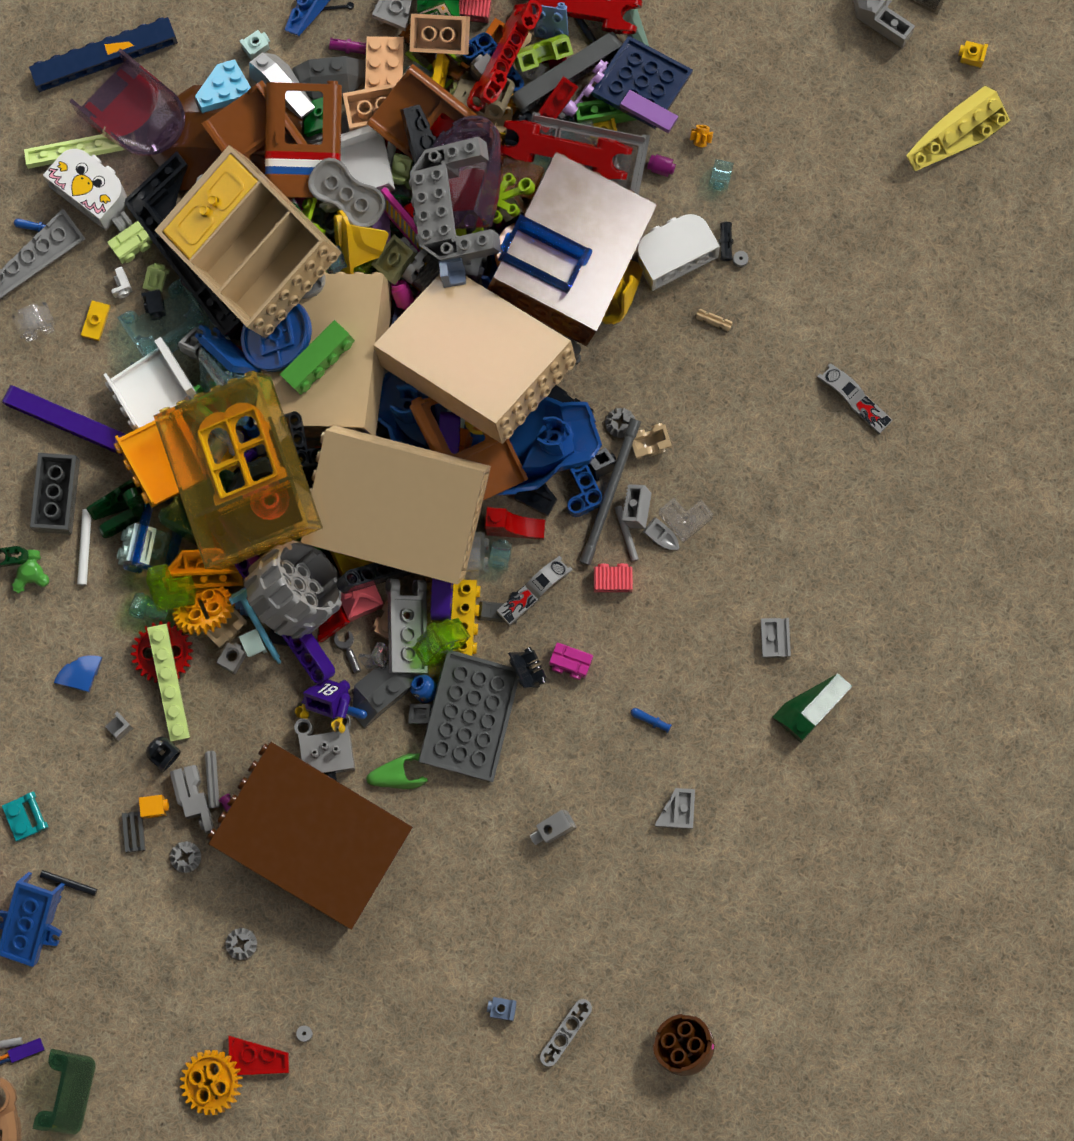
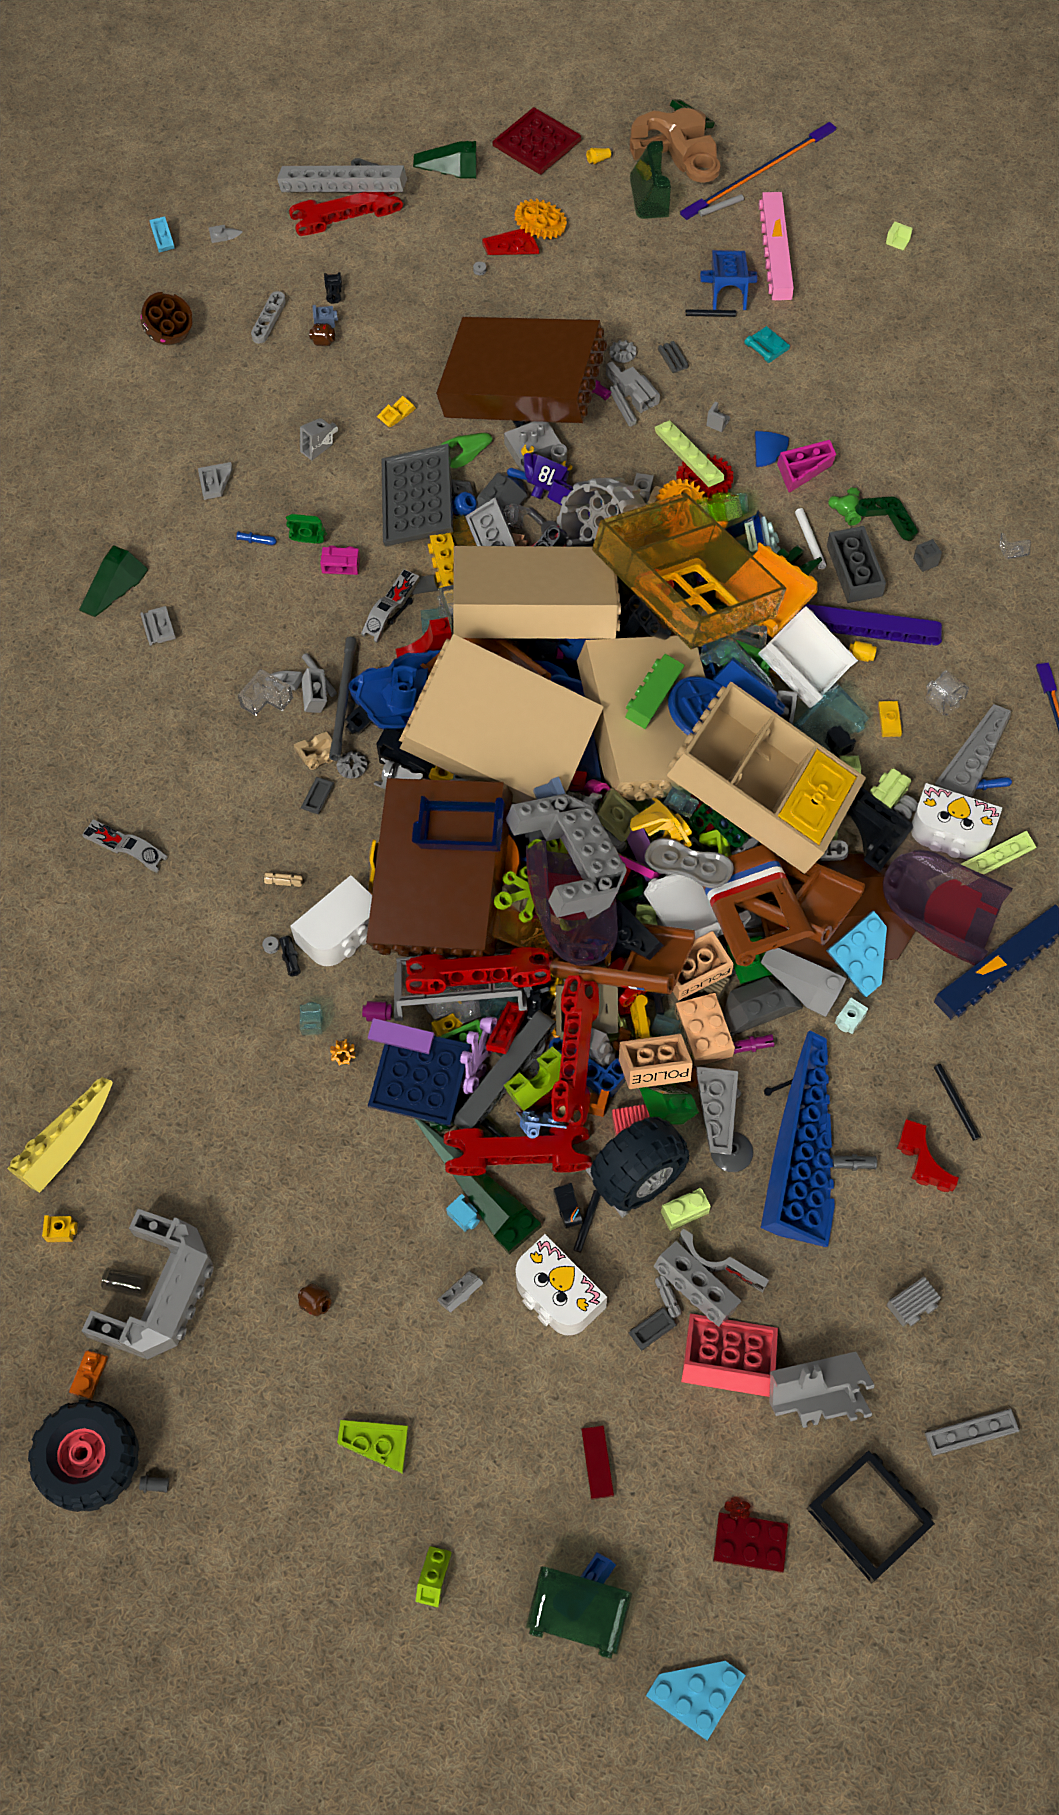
camera: 160 degrees right, 15 degrees down
white bracket [111,266,132,298] -> none
light orange brick [139,795,169,819] -> none
black helmet [146,736,181,773] -> none
light grey gear [225,928,257,960] -> none
clear neon green brick [413,618,470,666] -> none
black hinge [508,647,547,688] -> none
coral brick [594,563,633,592] -> none
none -> green slope [286,514,327,544]
none -> dark grey tile [301,777,334,815]
none -> reddish brown head [309,323,335,346]
none -> black connector [324,272,342,304]
none -> light grey hair [374,758,423,789]
none -> yellow slope [377,396,416,427]
none -> dark pink wedge [777,440,836,493]
none -> yellow brick [849,640,877,662]

